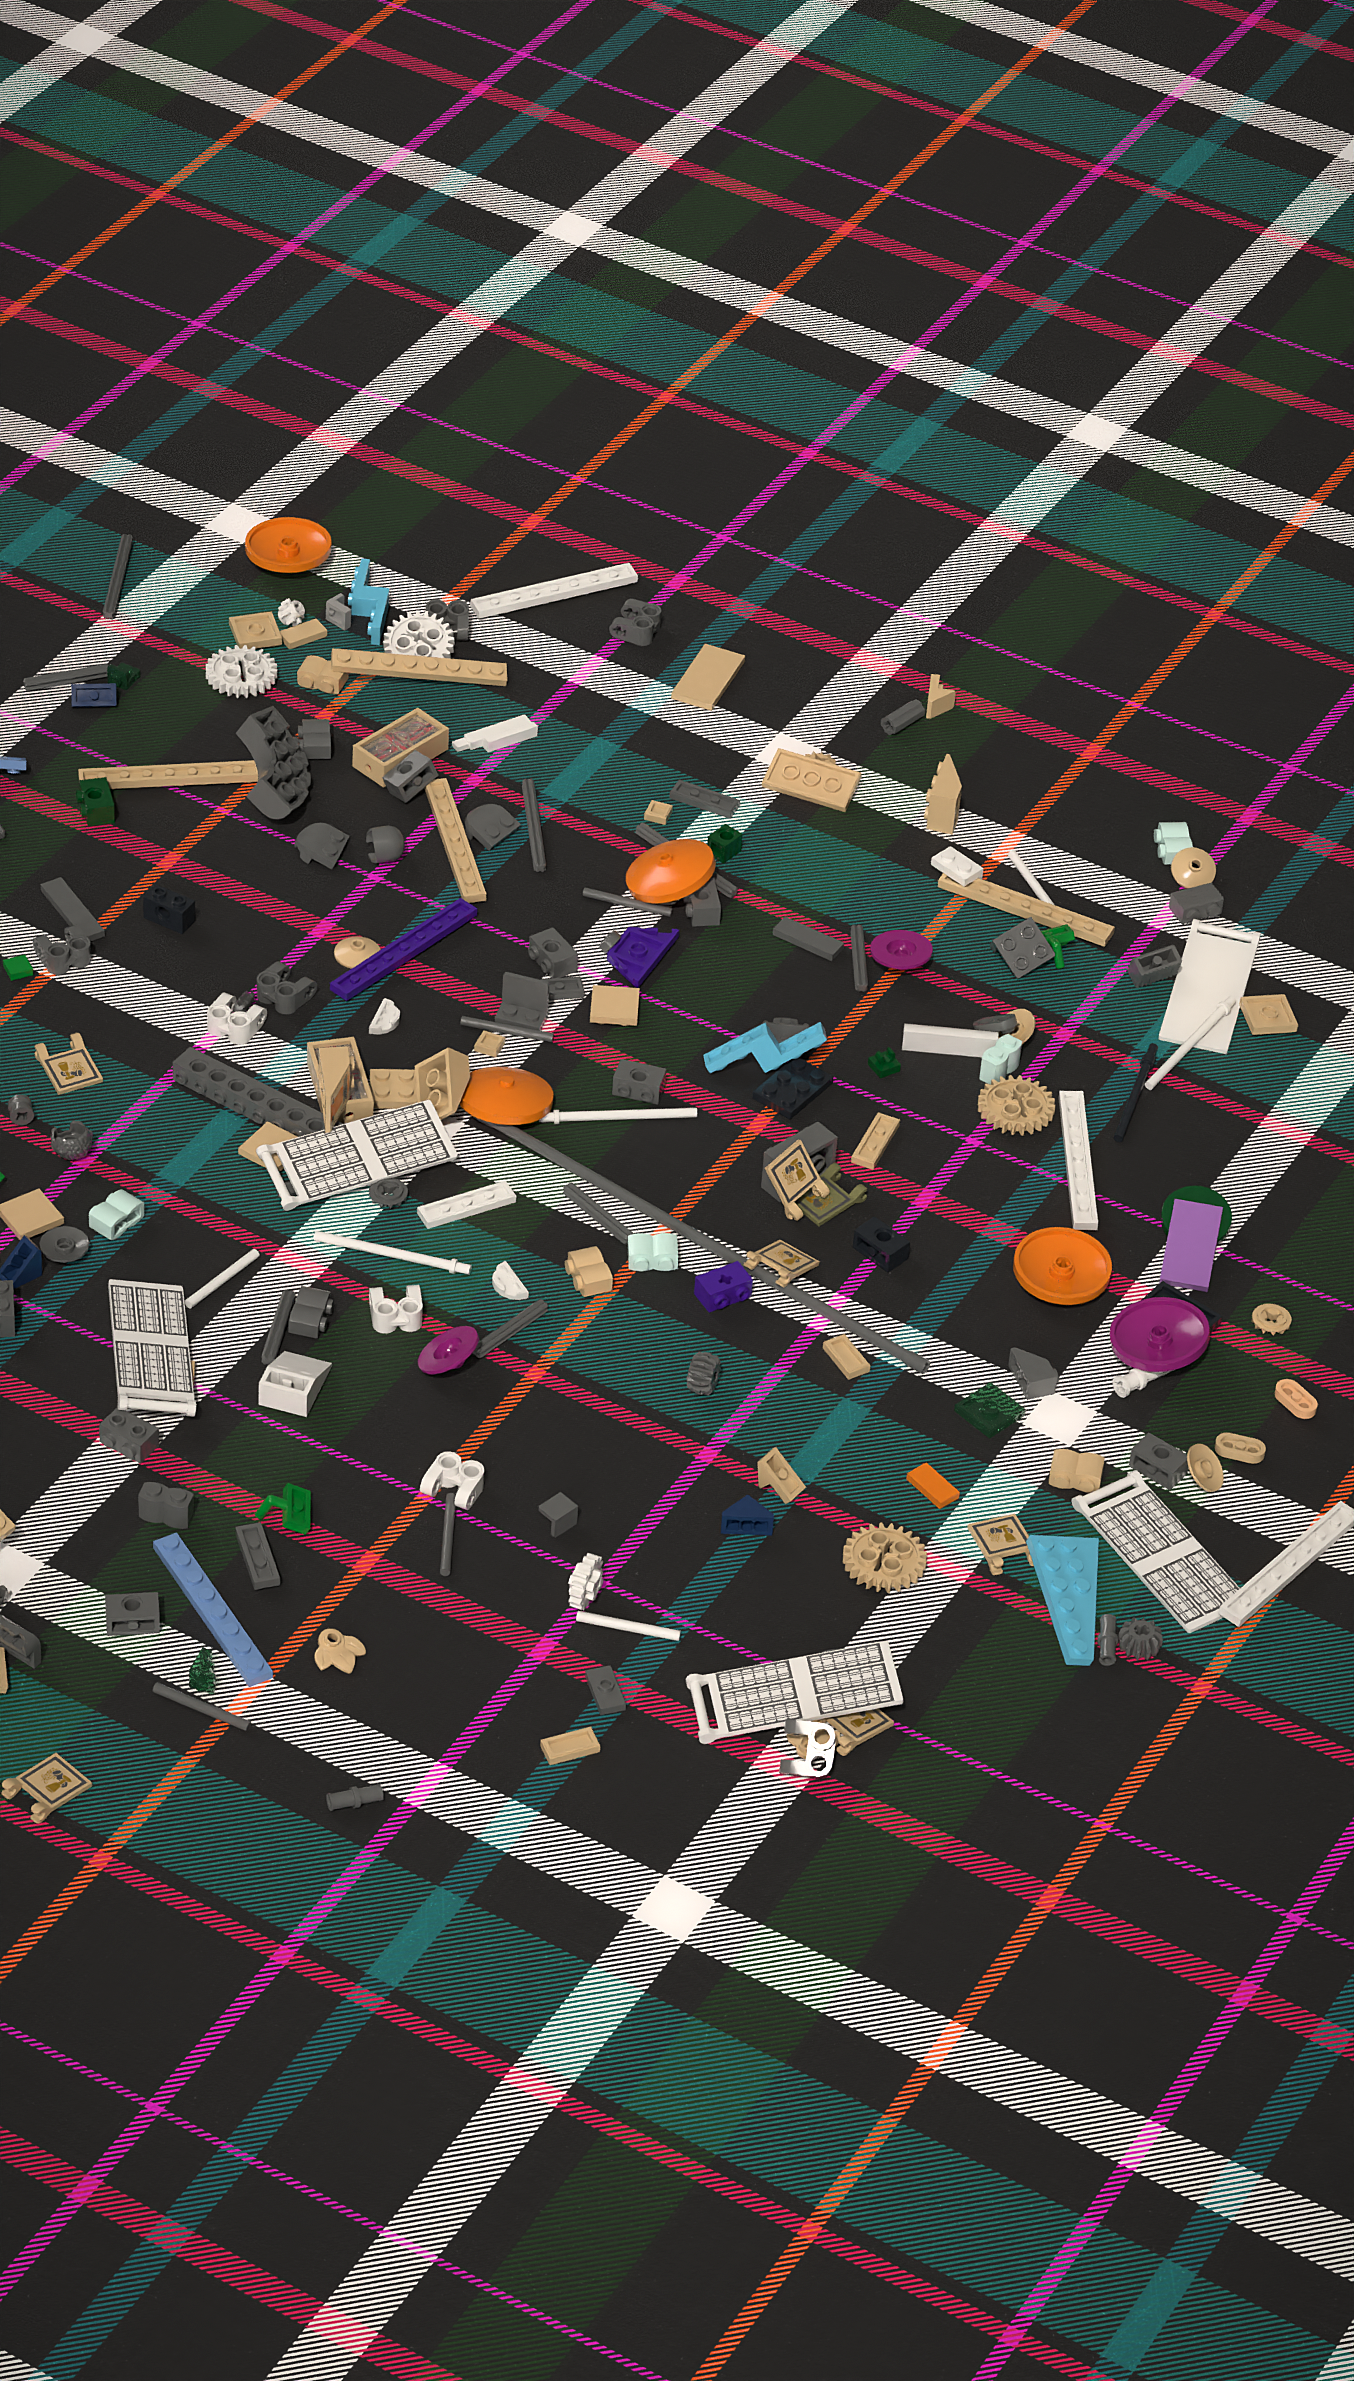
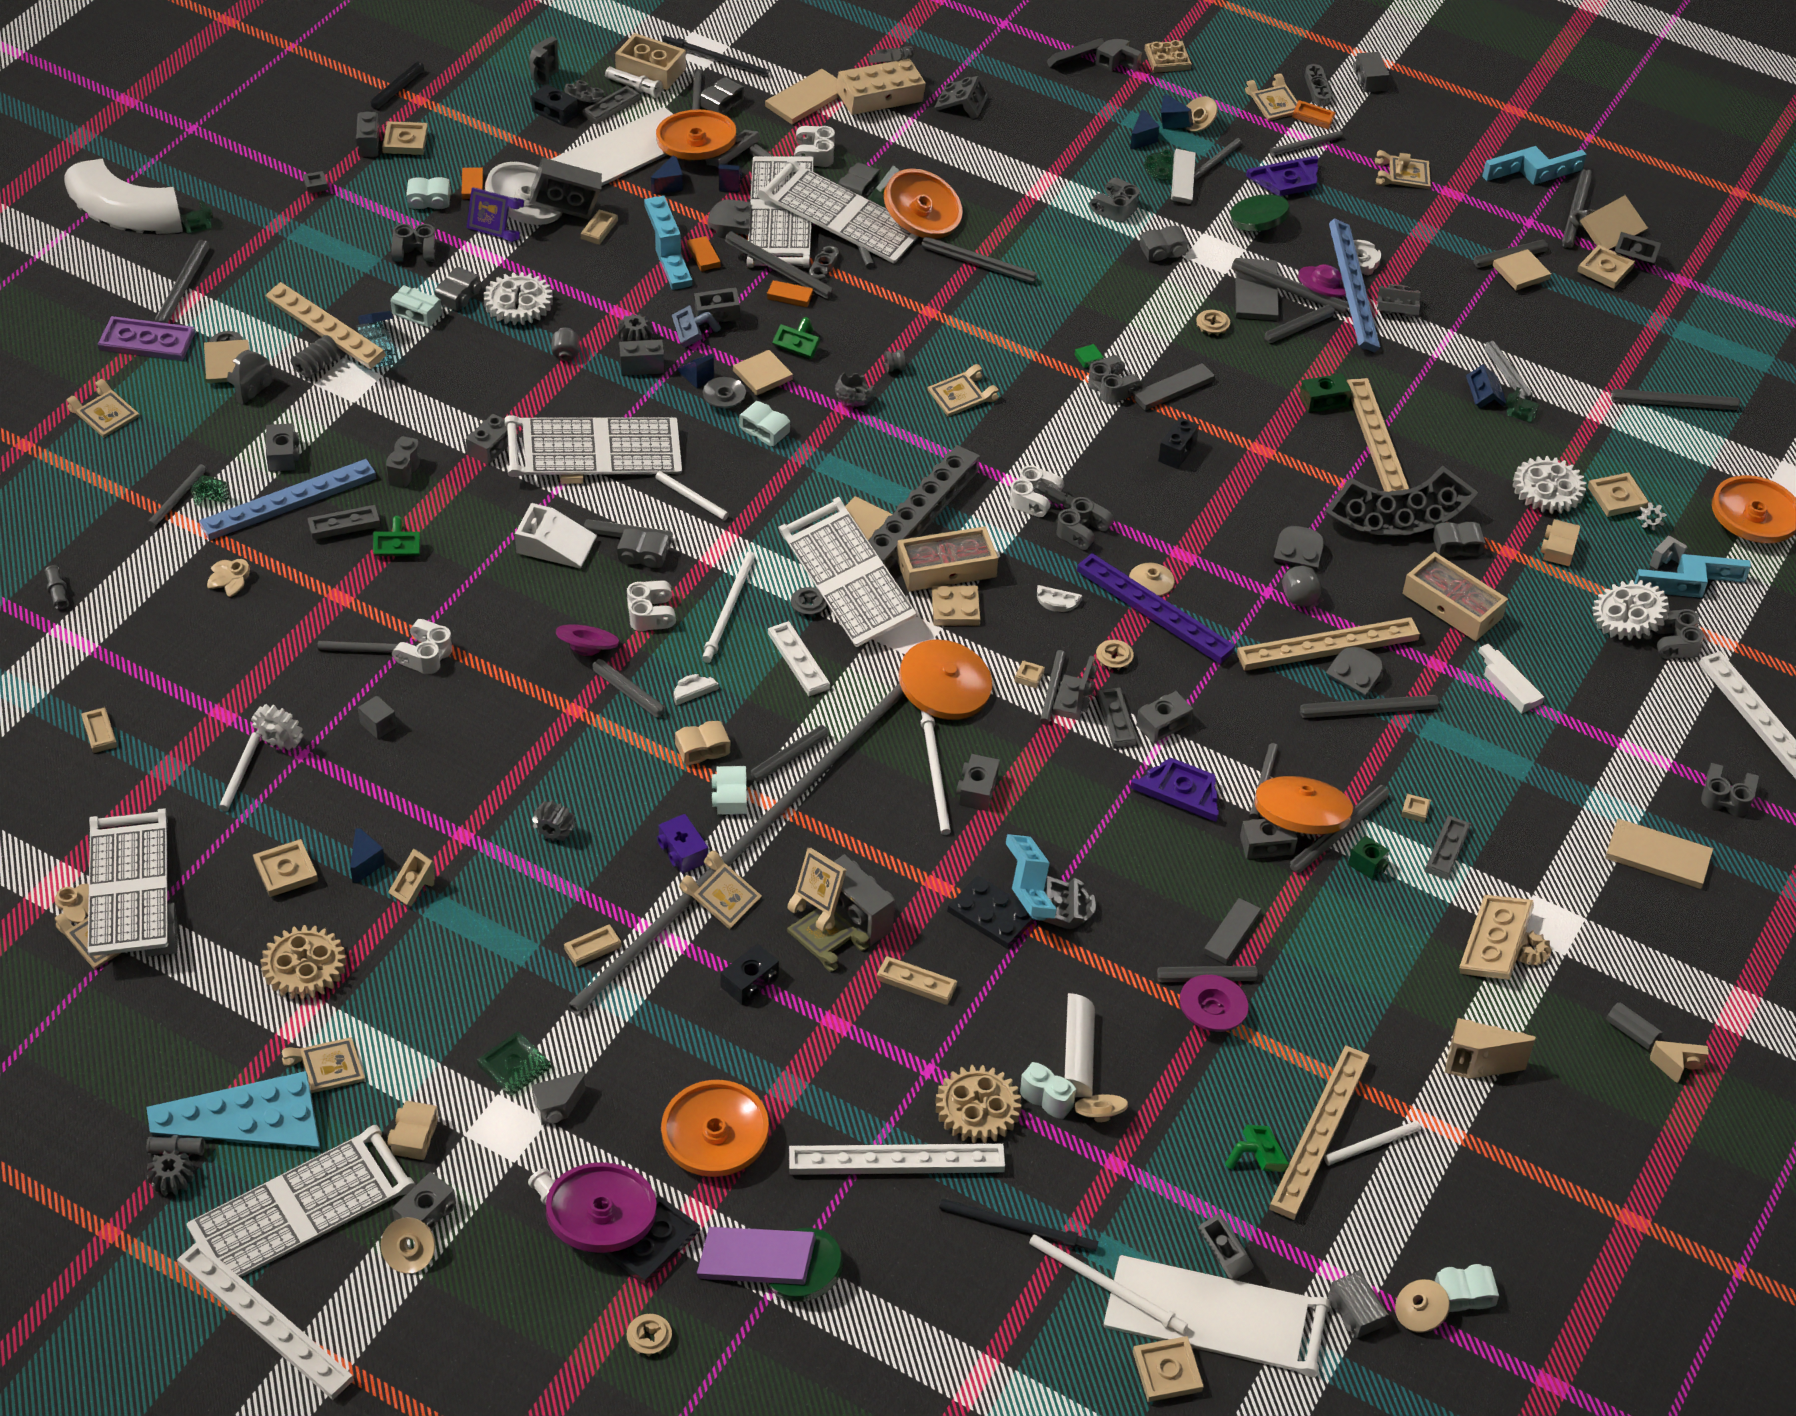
camera: 90 degrees right, 5 degrees up
tan tile [280,619,327,649] -> none
tan slope [318,1046,354,1133] -> none
tan plate [331,648,507,686] -> none
dark grey brick [382,750,438,803] -> none
tan slope [415,1048,470,1120] -> none
dark grey plate [585,1665,626,1715] -> none
tan tile [590,985,640,1026] -> none
dark grey tile [599,930,621,952] -> none
piece [779,1719,836,1779] -> none
dark green tile [868,1047,901,1079] -> none
orange tile [906,1462,960,1509] -> none
white bracket [931,846,983,887] -> none
dark grey plate [973,1014,1018,1034] -> none
dark grey bracket [989,917,1055,979] -> none
tan plate [1215,1433,1266,1464] -> none
light nougat plate [1275,1379,1318,1419] -> none
none -> tan plate [253,839,318,897]
none -> tan gear [1096,640,1133,671]

